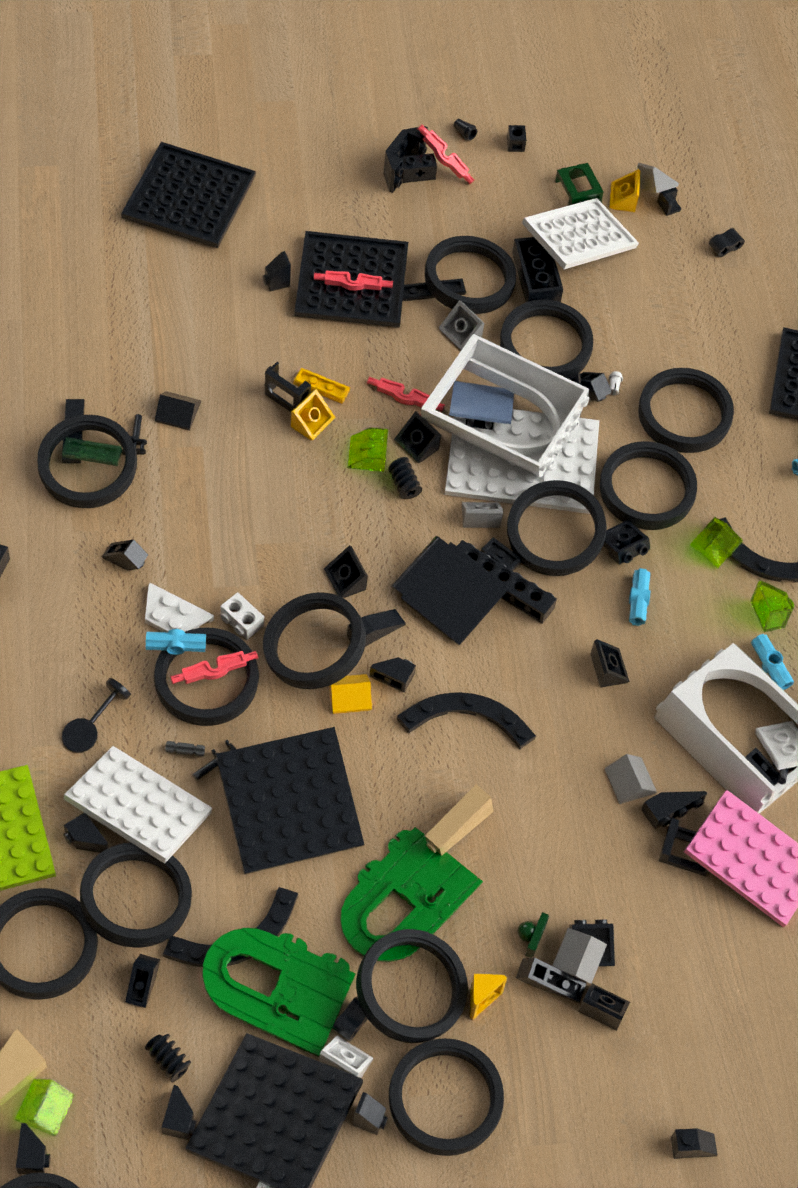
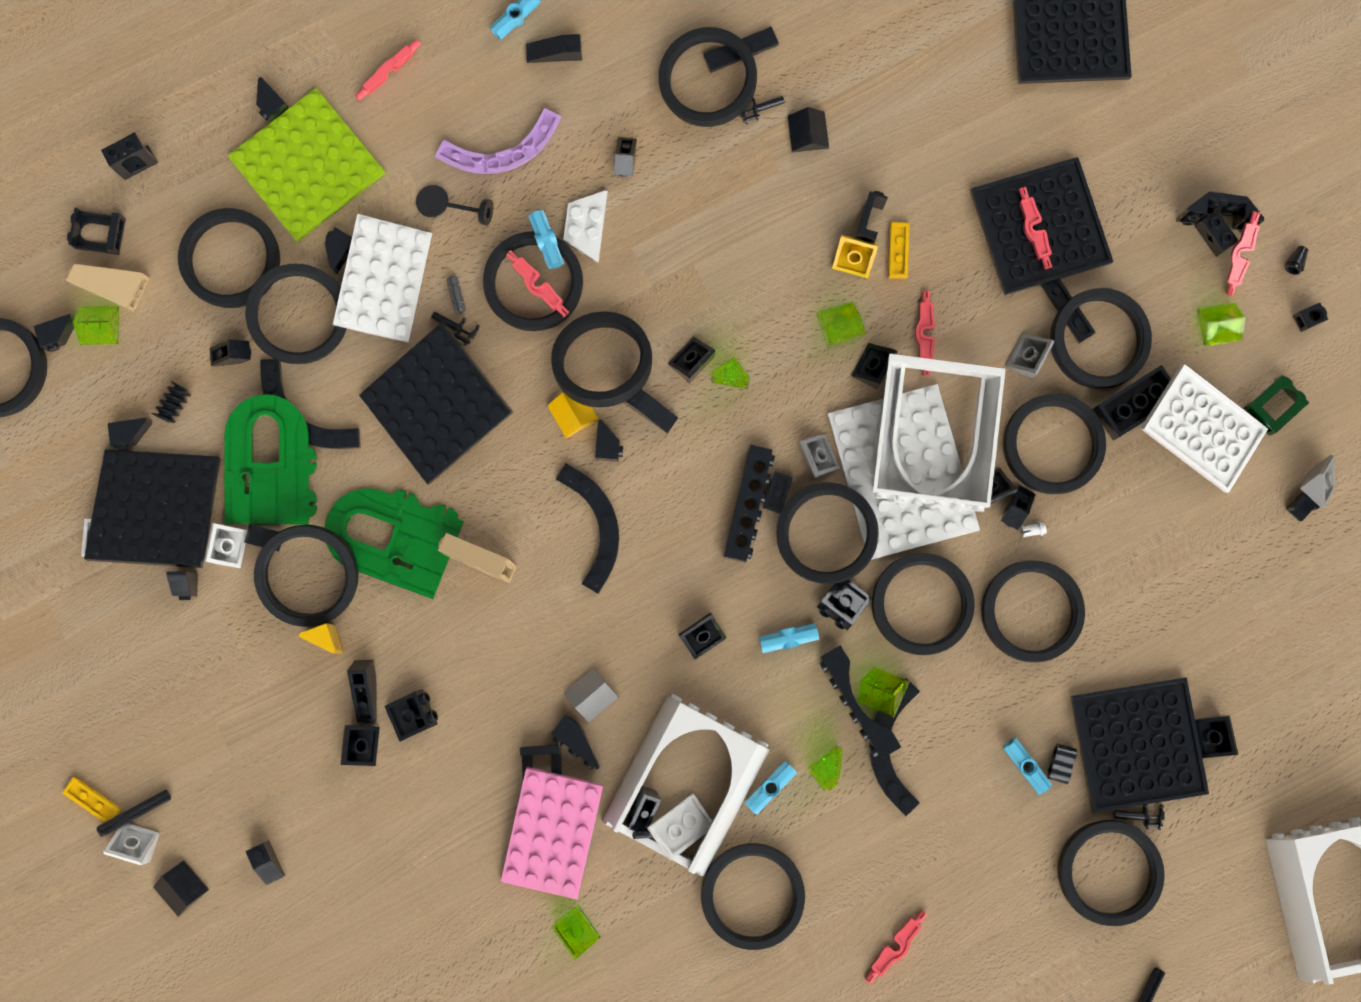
camera: 75 degrees right, 25 degrees up
clear green plate [62,437,122,466] -> none
white brick [220,592,264,640] -> none
black slope [262,251,291,292] -> none
black piece [388,457,422,499] -> none
black tyre [389,1038,504,1156] -> none
black piece [391,536,509,646] -> none
sand blue piece [449,381,514,430] -> none
dark green tile [517,912,549,958] -> none
light grey slope [553,928,607,984] -> none
yellow slope [609,169,641,212] -> none
black axle [709,228,745,257] -> none
none -> lavender plate [435,108,562,174]
none -> clear neon green slope [711,357,750,389]
none -> black arch [819,645,901,760]
none -> clear neon green slope [1197,303,1245,346]

